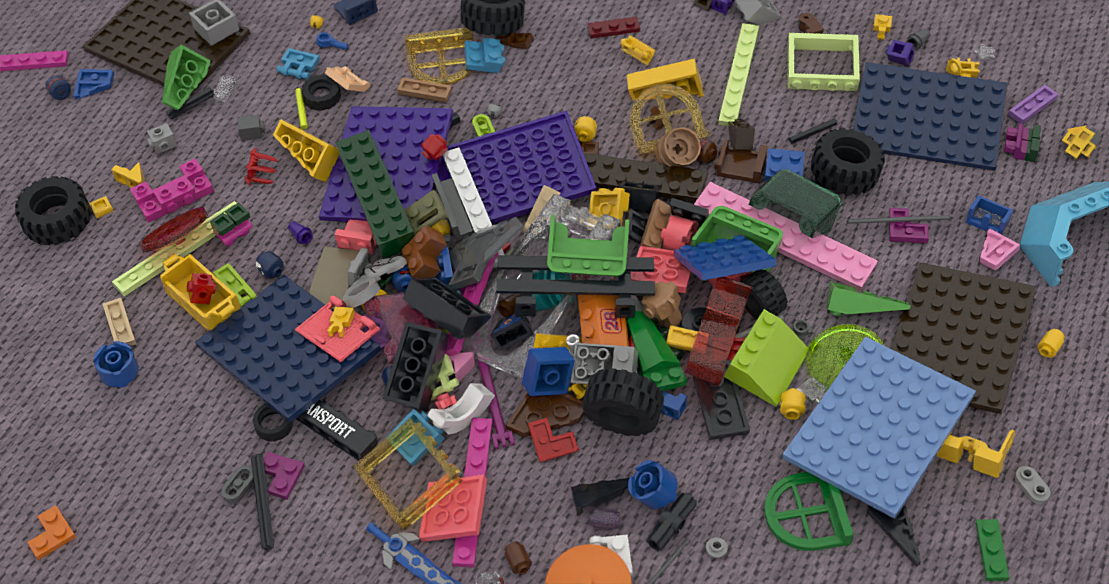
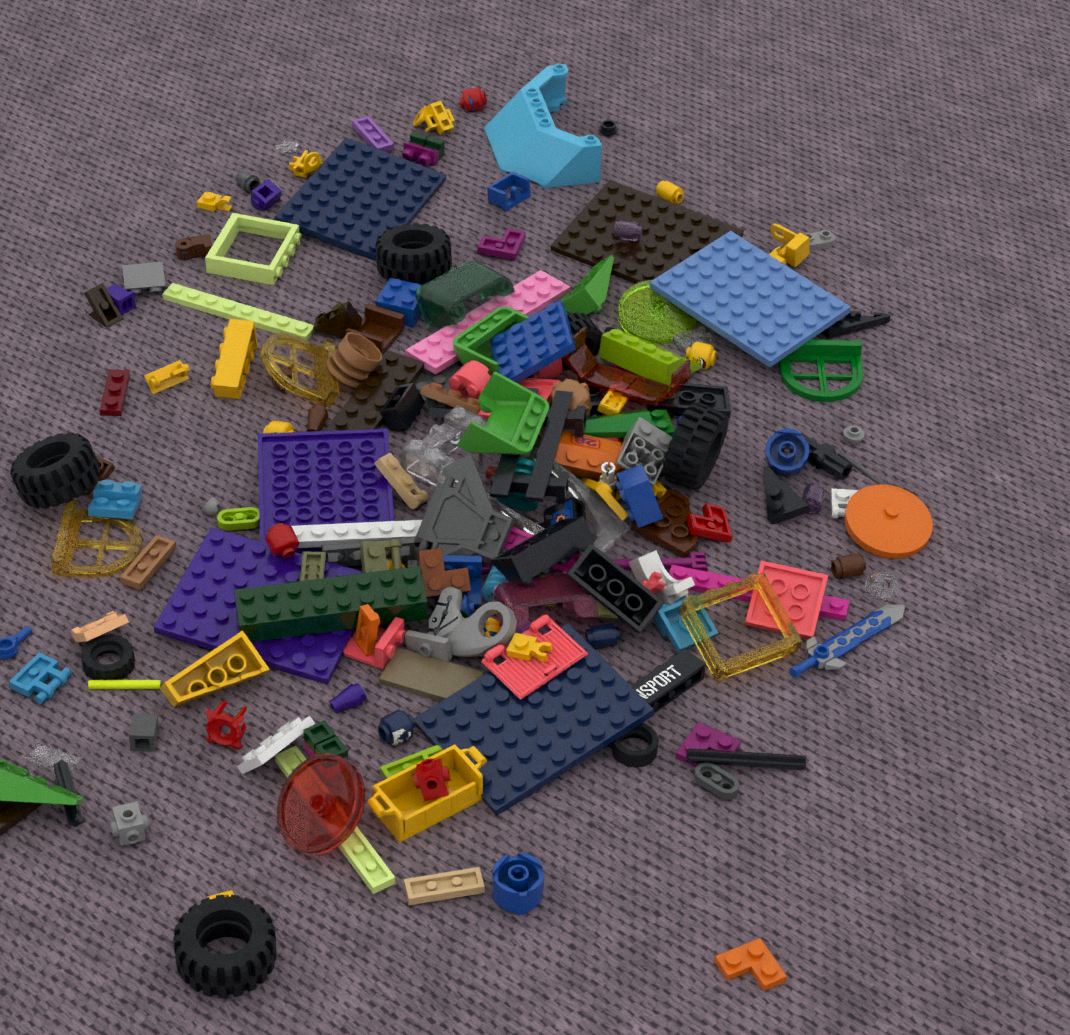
camera: 85 degrees left, 10 degrees down
yellow slope [111,162,144,188] -> none
dark pink bracket [130,159,214,223] -> none
yellow plate [587,188,630,229] -> none
black plate [670,198,709,227] -> none
black bar [788,118,837,144] -> none
dark grey axle [846,215,951,224] -> none
green plate [975,519,1009,581] -> none
bright pink wing [980,229,1020,271] -> none
none -> white plate [237,716,315,774]
none -> olive plate [300,551,326,581]
none -> reddish brown cone [307,405,329,432]
none -> orange plate [355,604,380,656]
none -> clear purple brick [614,219,643,241]

